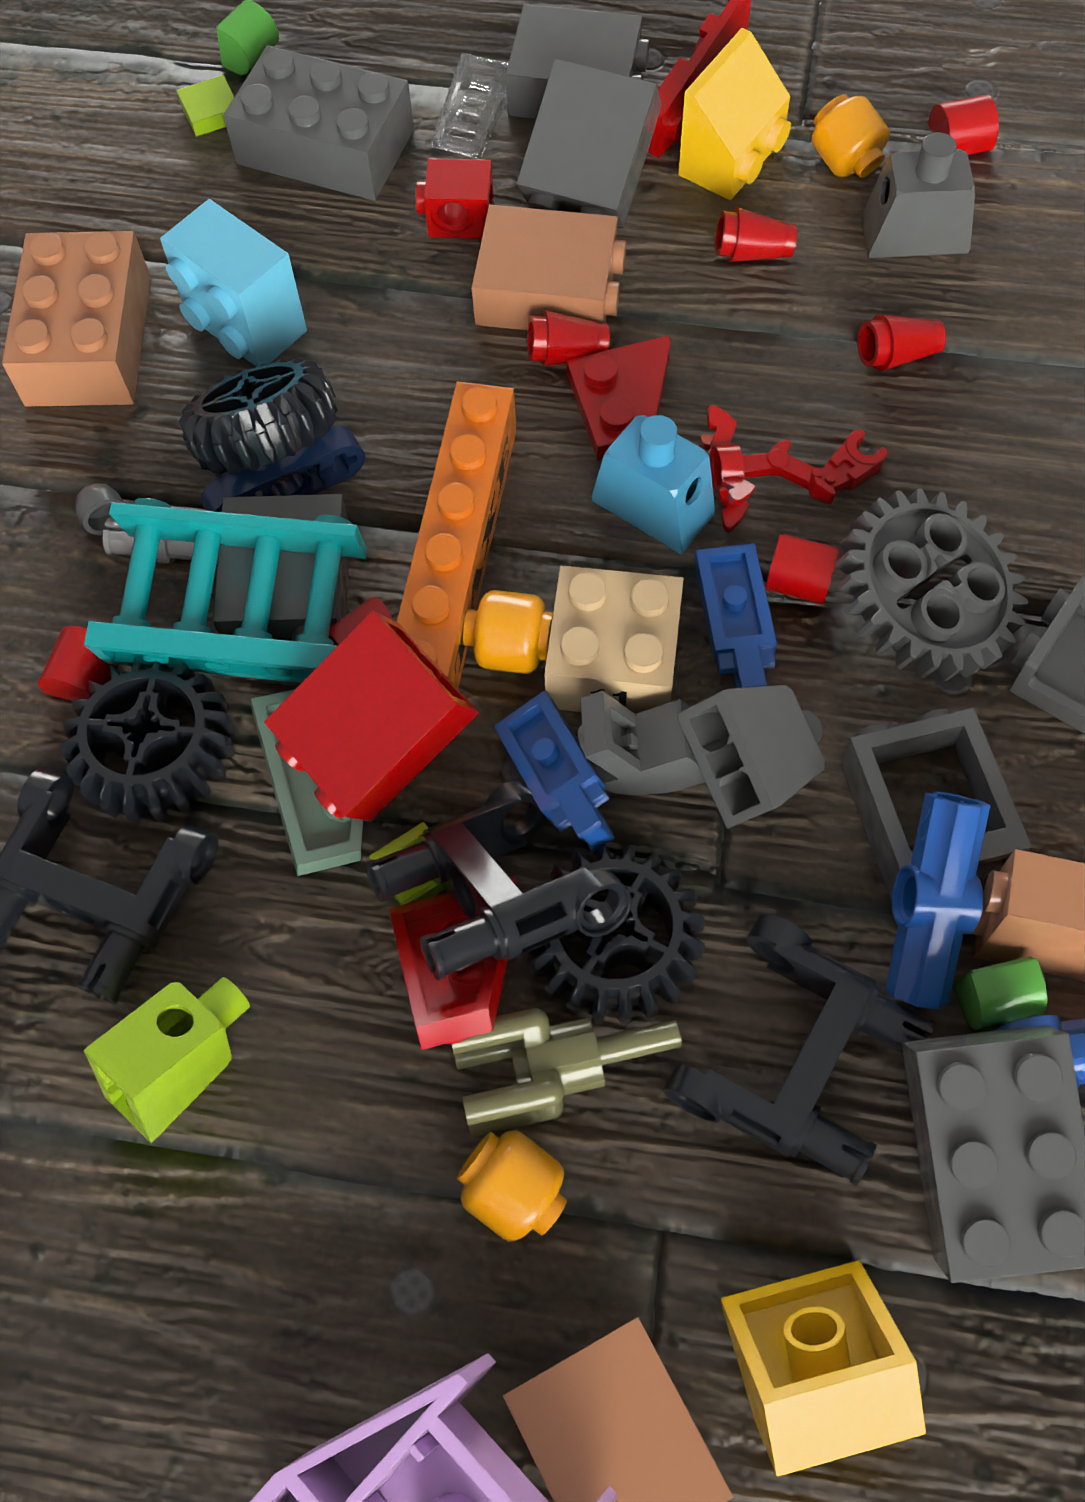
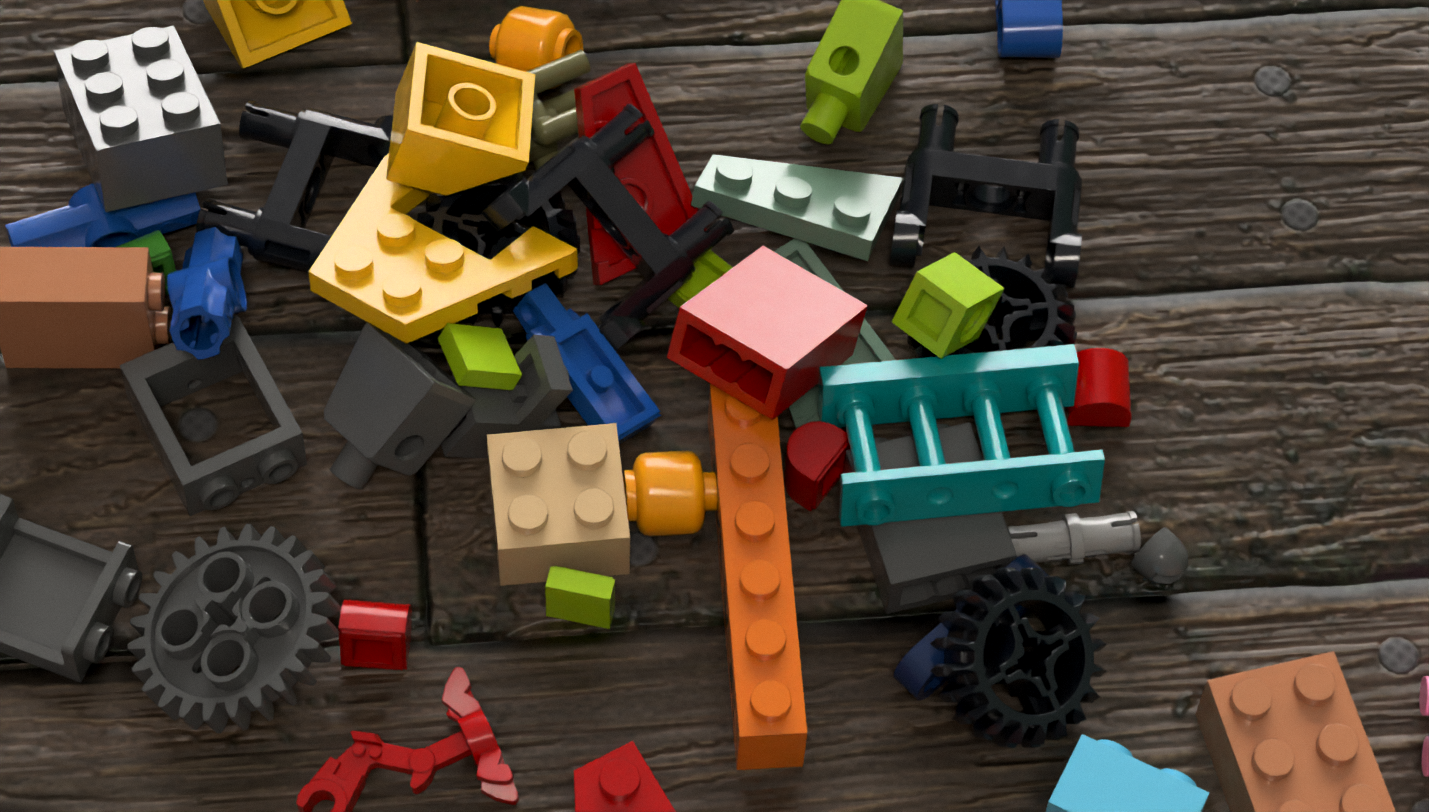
camera: 160 degrees right, 5 degrees down
dark azure torso [592,415,715,555] -> none
blue hinge [694,543,777,688] -> none
none -> yellow wing [309,153,578,344]
none -> yellow slope [386,42,535,196]
none -> lime tile [438,323,522,390]
none -> lime tile [545,566,615,629]
none -> sand green wing [691,154,903,261]
none -> lime brick [891,252,1005,359]

